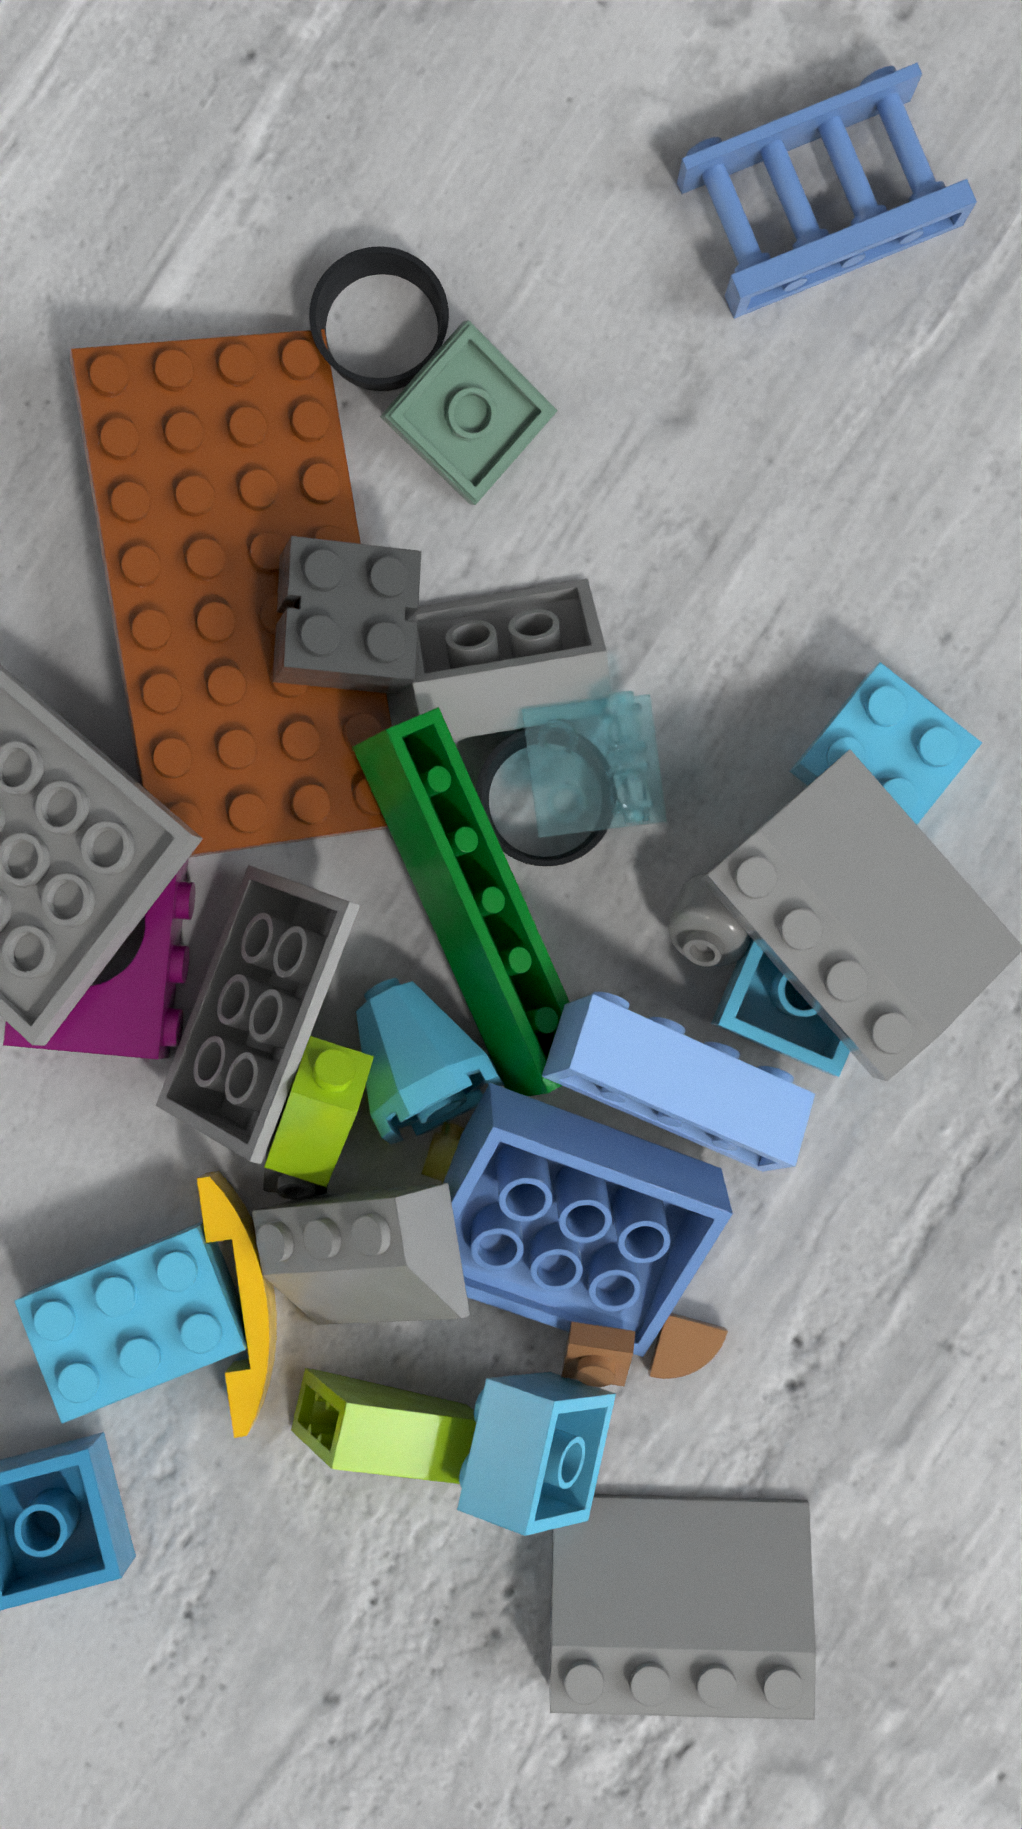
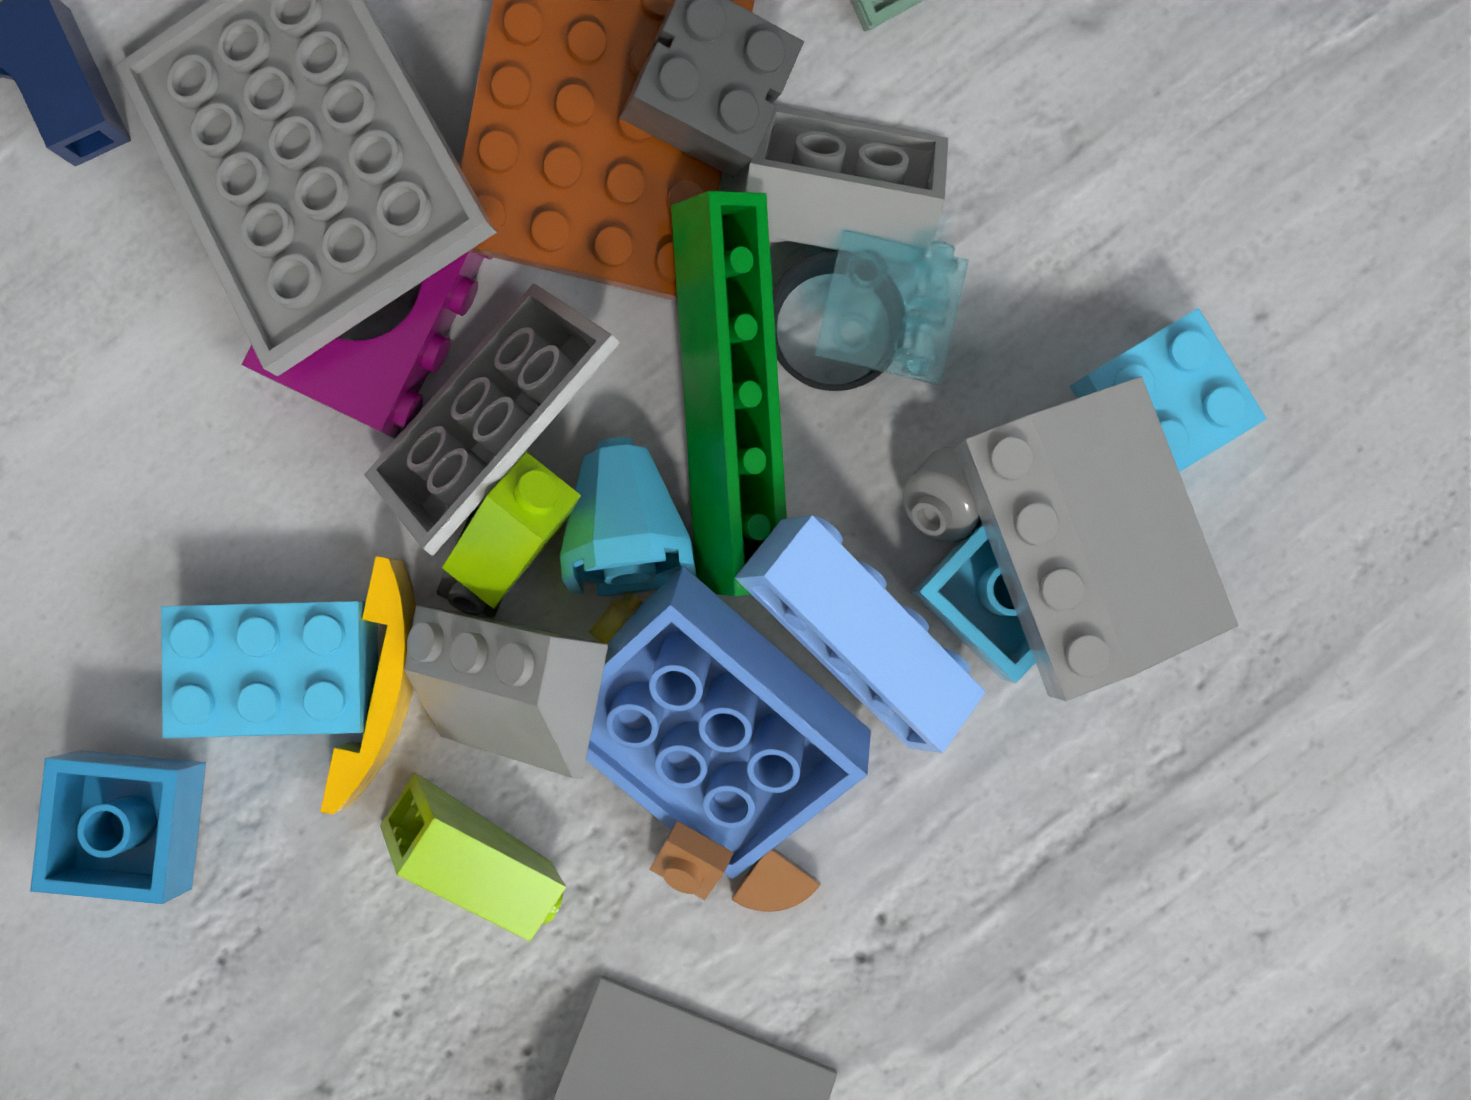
camera: 20 degrees right, 0 degrees up
medium azure brick [457,1372,616,1536] -> none

